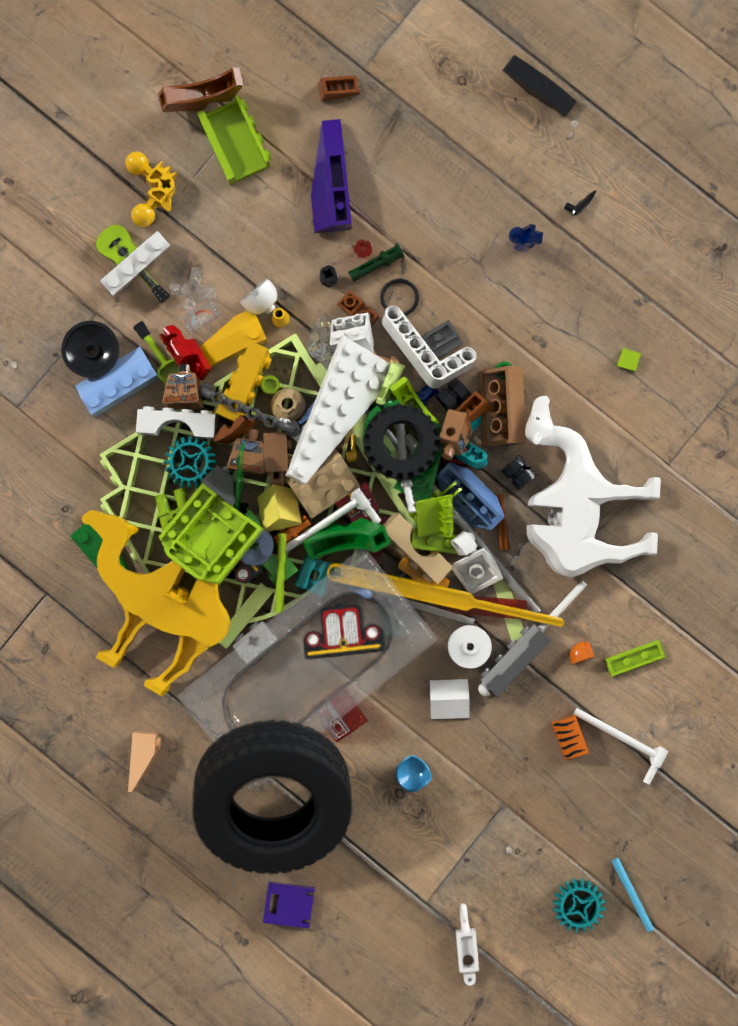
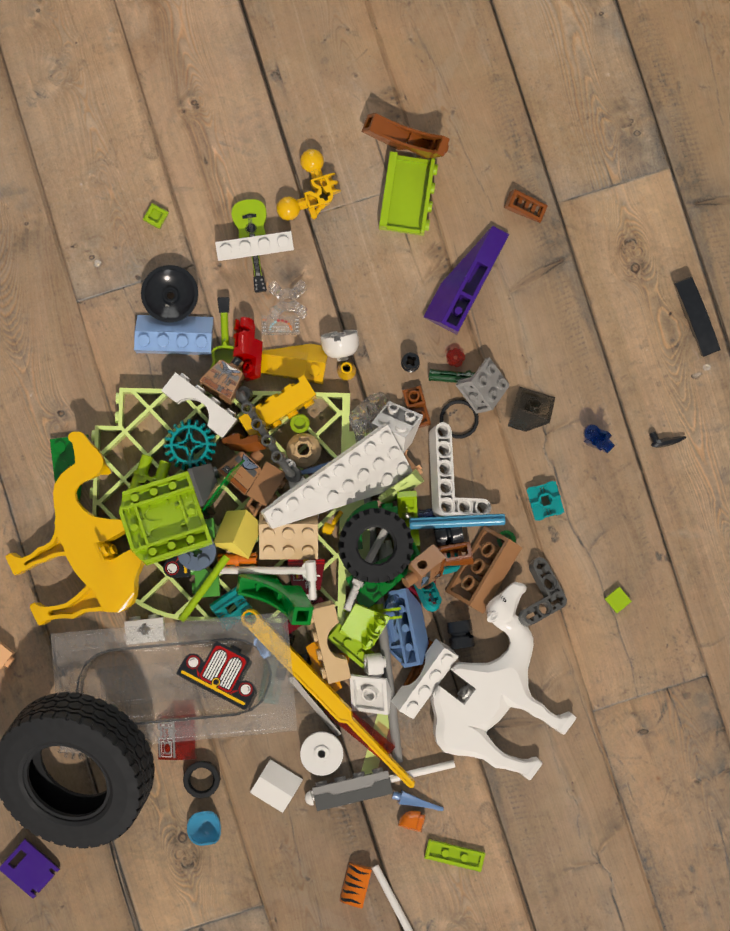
camera: 25 degrees right, 0 degrees up
yellowish green sticker [219,583,273,649] -> none
dark grey plate [421,320,463,359] -> none
none -> lime tile [143,203,169,230]
none -> black tyre [183,760,221,798]
none -> white arch [391,639,459,719]
none -> medium blue piece [392,790,444,811]
none -> dark azure axle [409,514,505,529]
none -> light grey bracket [456,357,509,414]
none -> clear smoke slope [508,386,555,432]
none -> dark grey beam [518,557,567,626]
none -> teal piece [526,481,564,521]

